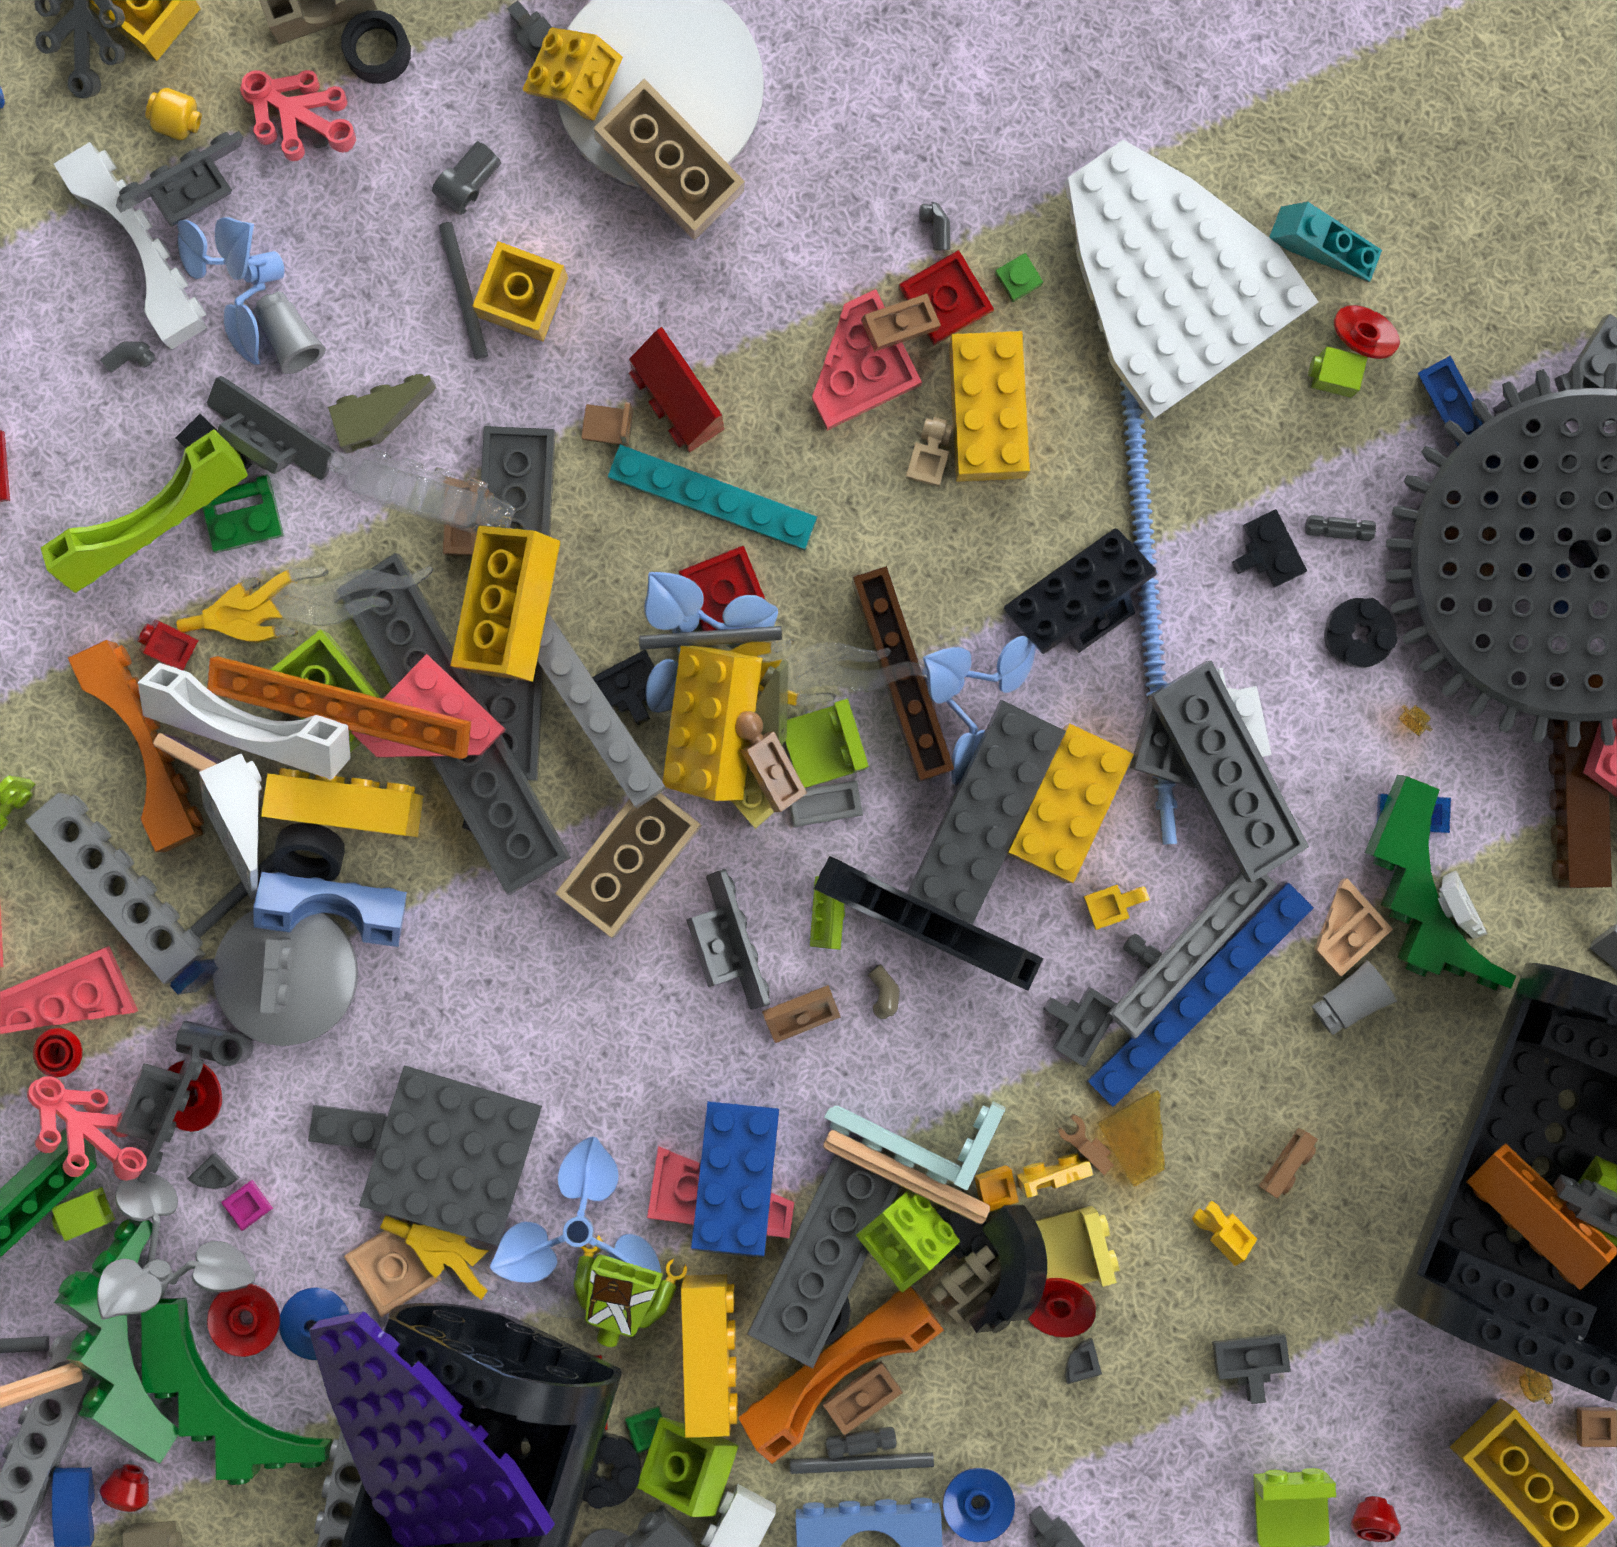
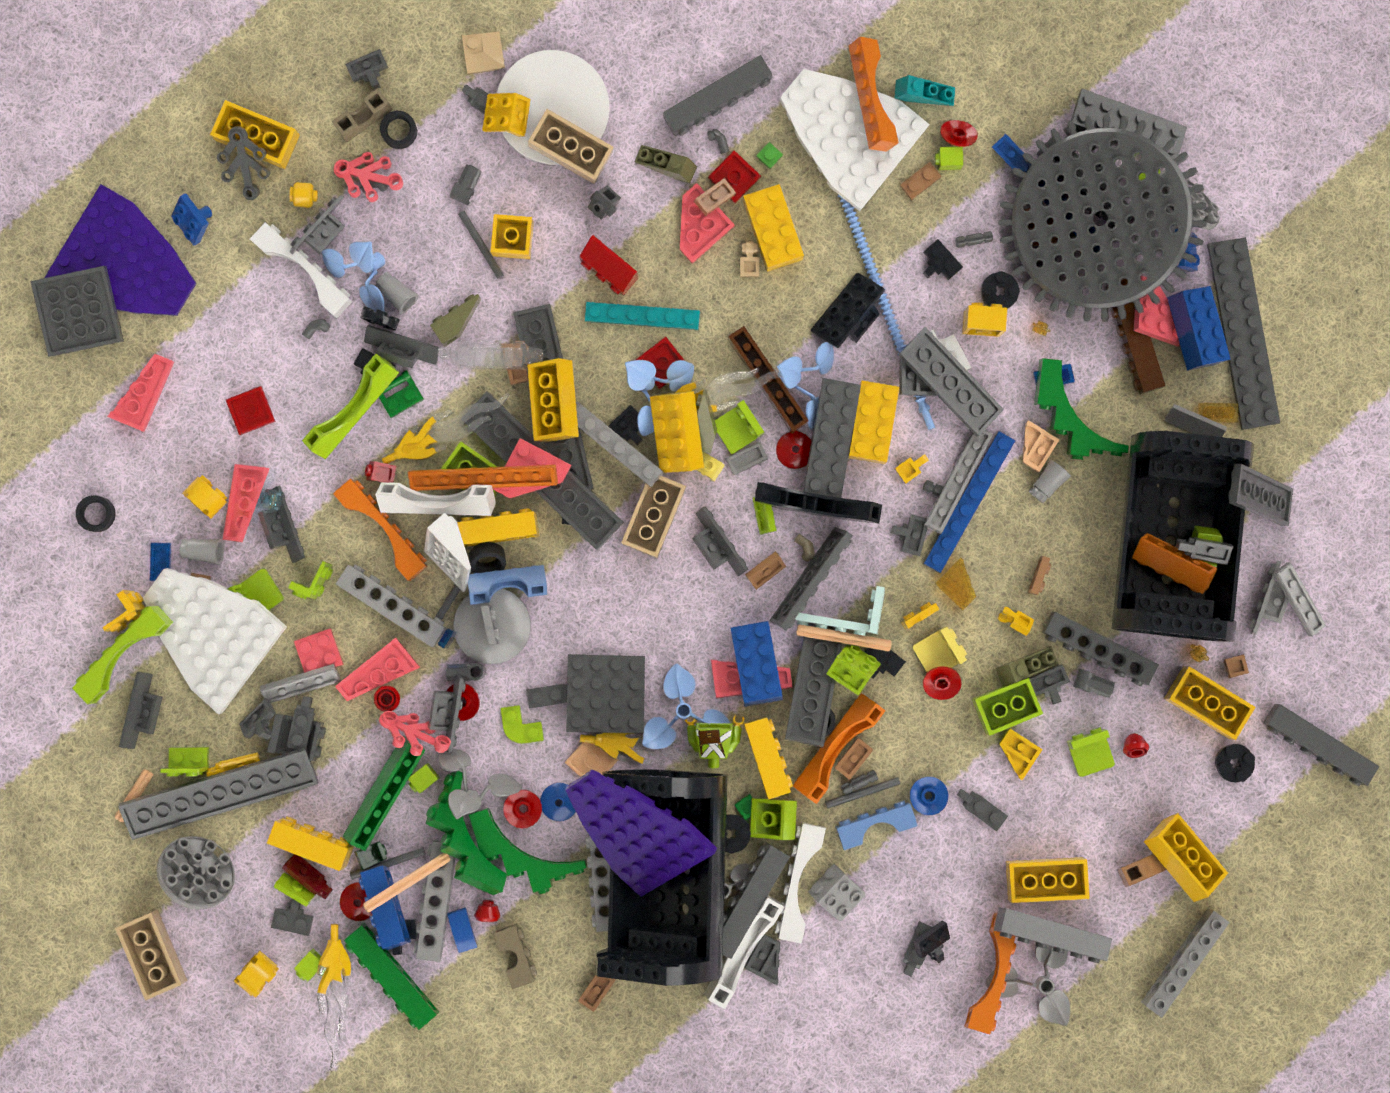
camera: 10 degrees left, 0 degrees up
light nougat tile [153,732,223,771] -> none
dark grey tile [187,1152,240,1189] -> none
dark pink tile [221,1180,273,1231] -> none
medium nougat bracket [581,402,633,446] -> none
dark grey bar [639,626,782,650] -> none
medium nougat plate [736,711,807,812] -> none
dark tan plate [930,1245,1001,1331] -> none
black arch [969,1205,1047,1333] -> none
light orange plate [974,1165,1019,1212] -> none
medium nougat plate [1057,1114,1114,1175] -> none
dark grey tile [1065,1338,1102,1384] -> none
white wing [1438,870,1487,939] -> none
none -> black plate [360,306,400,331]
none -> lime plate [501,705,544,744]
none -> dark grey brick [588,185,621,220]
none -> olive slope [634,145,697,184]
none -> dark grey brick [663,55,772,136]
none -> dark grey plate [769,527,853,631]
none -> red dish [776,431,811,469]
none -> orange arch [848,36,899,152]
none -> medium nougat plate [900,162,942,201]
none -> yellow brick [962,303,1007,337]
none -> lime brick [972,678,1043,736]
none -> olive slope [995,646,1058,686]
none -> yellow wing [999,728,1043,780]
none -> dark grey brick [1042,612,1159,687]
none -> dark grey piece [1073,668,1115,698]

